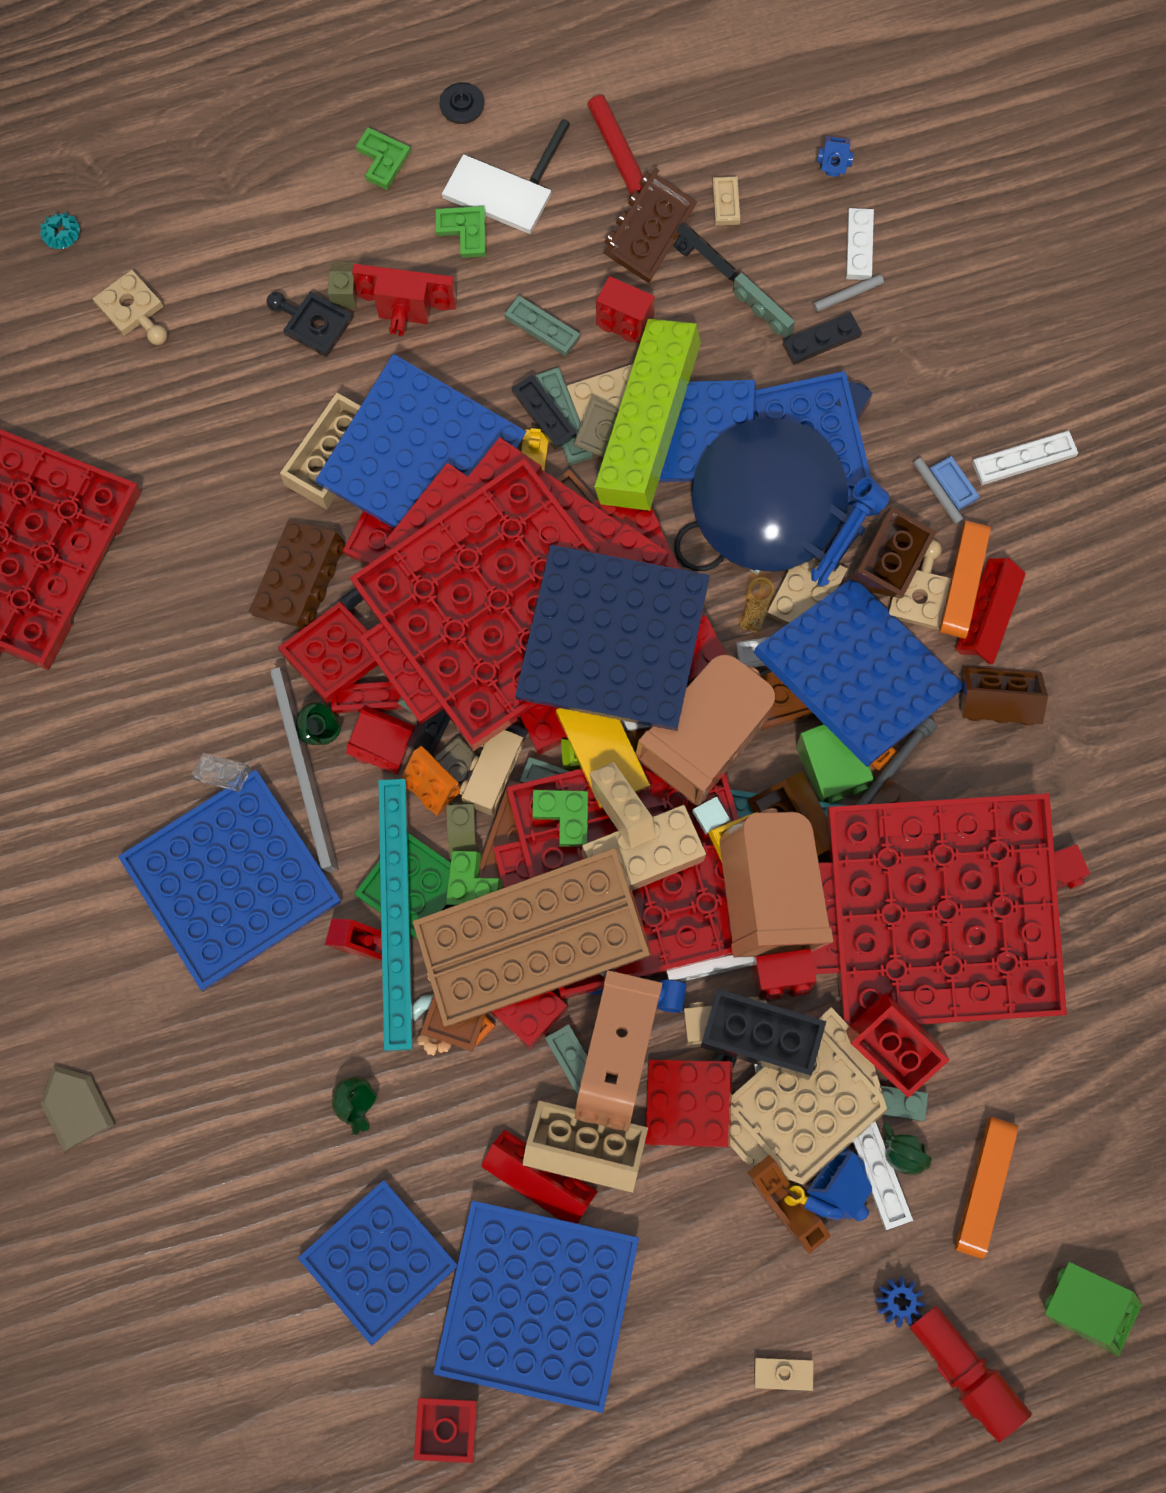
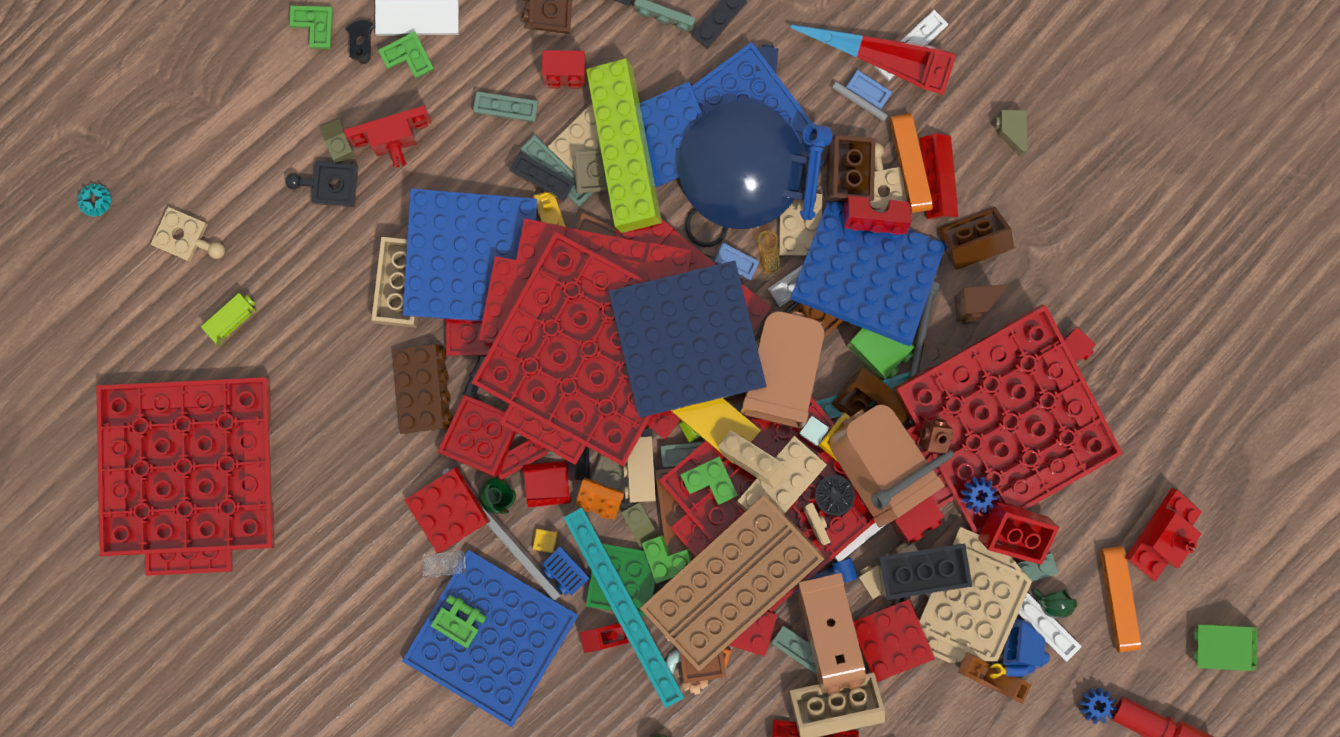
camera: 30 degrees left, 10 degrees up
none -> lime window [201,293,257,346]
none -> black piece [345,20,376,64]
none -> red plate [404,467,490,554]
none -> bright green plate [431,595,487,649]
none -> yellow tile [533,529,558,553]
none -> blue slope [542,547,591,596]
none -> medium blue tile [713,243,760,280]
none -> red plate [790,24,956,95]
none -> tan plate [803,503,830,546]
none -> black wheel [815,475,855,516]
none -> red arch [843,195,911,235]
none -> dark grey piece [871,450,954,510]
none -> copper brick [919,418,953,453]
none -> reddish brown slope [954,284,1007,325]
none -> blue gear [960,477,997,513]
none -> olive slope [995,110,1027,156]
none -> red brick [1125,488,1202,582]

